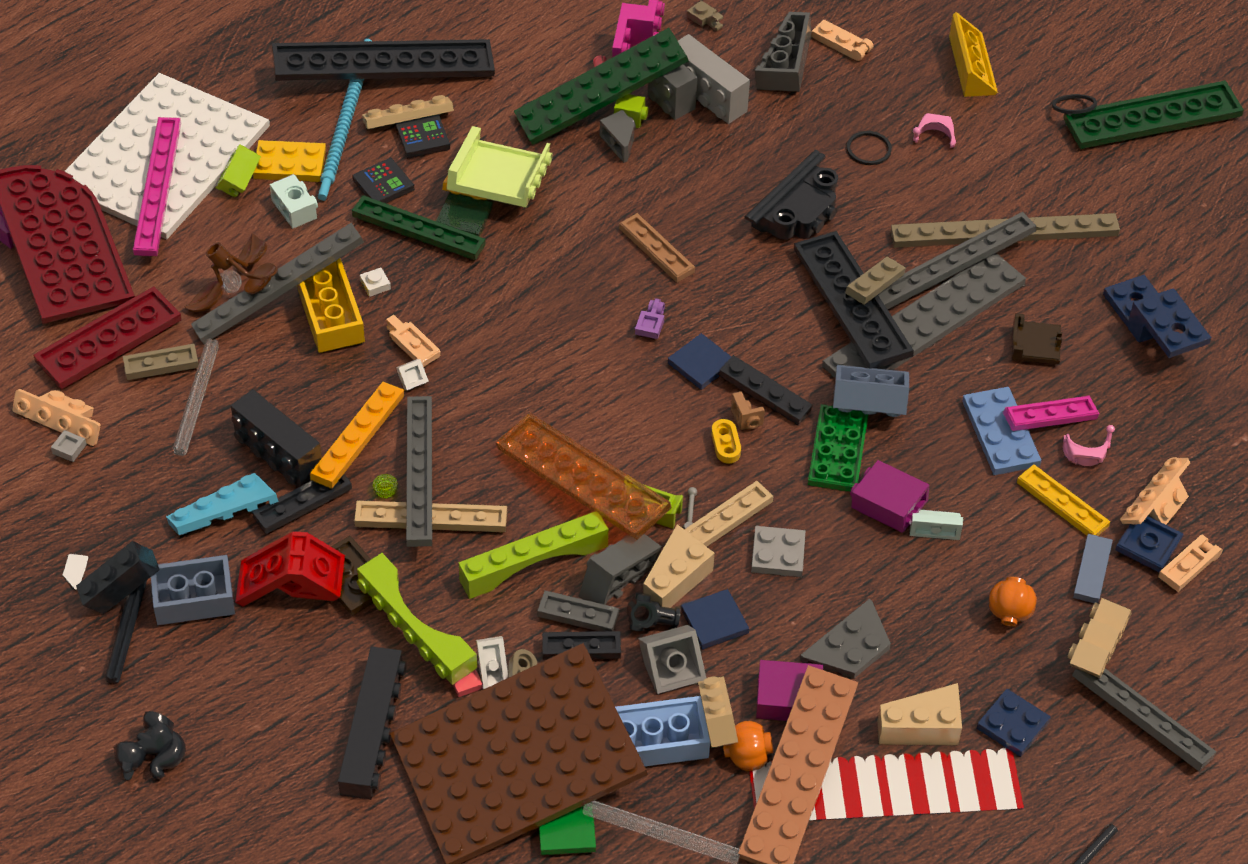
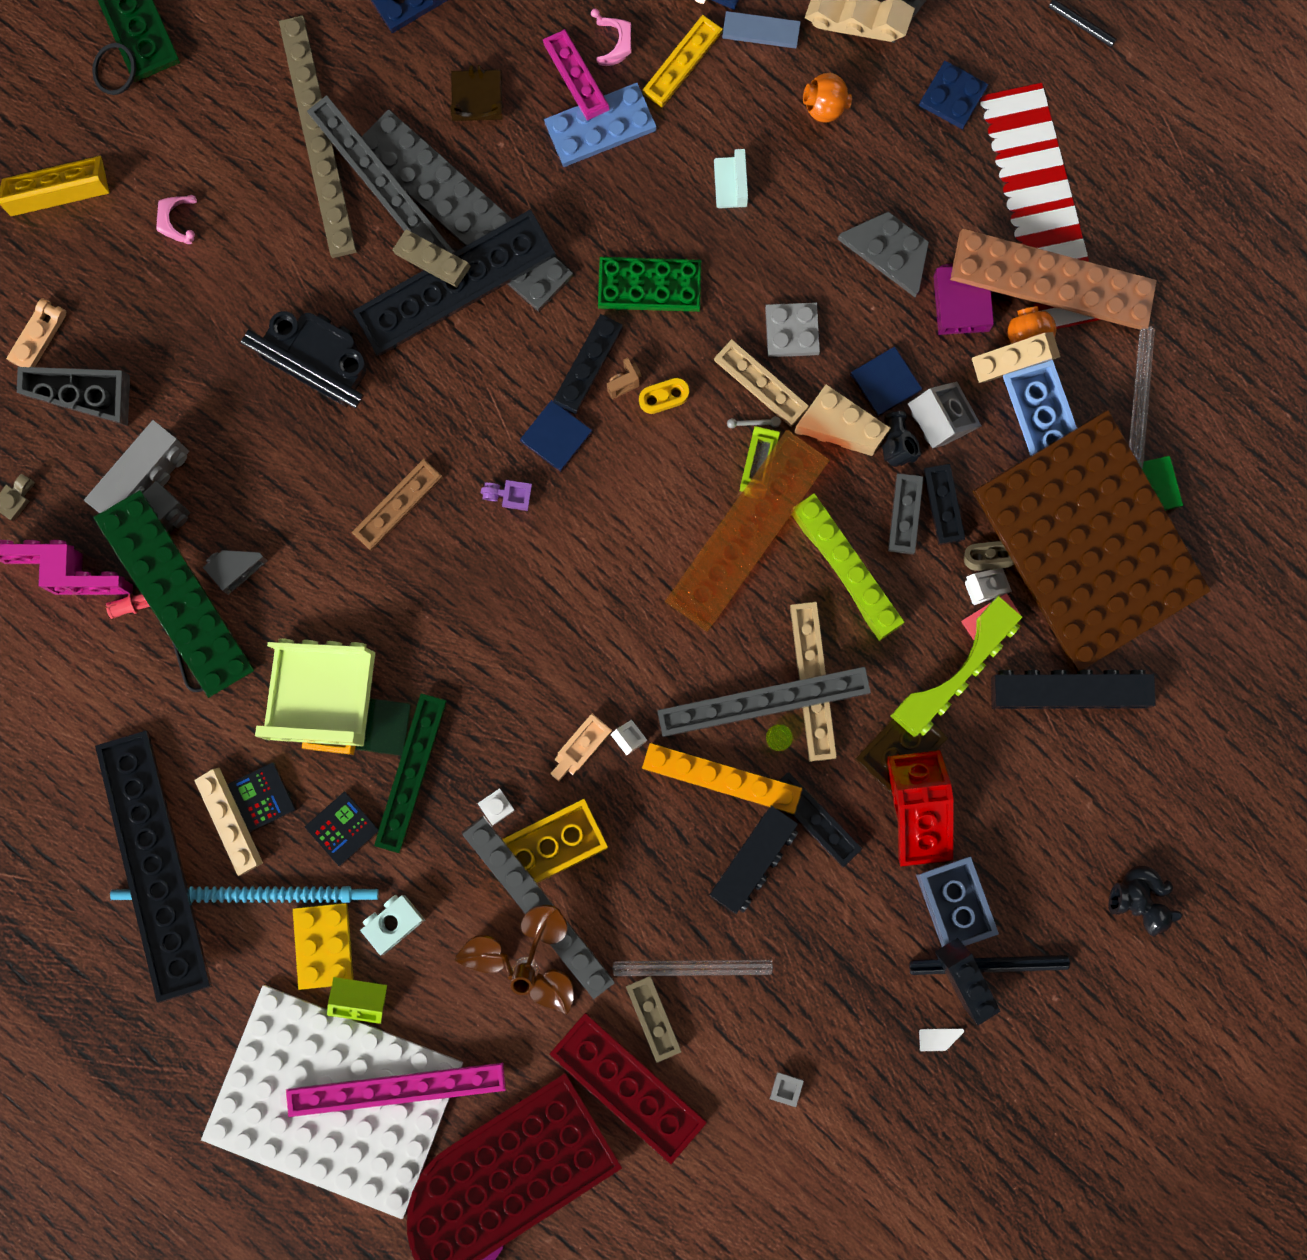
camera: 95 degrees left, 30 degrees up
light nougat bracket [12,389,100,446] -> none
medium azure wing [166,473,279,535] -> none
dark grey wedge [579,530,661,605] -> none
lime brick [614,94,648,128] -> none
sand blue brick [833,365,909,417] -> none
black piece [847,131,892,165] -> none
magenta brick [850,460,929,533] -> none
tan wedge [877,683,962,745] -> none

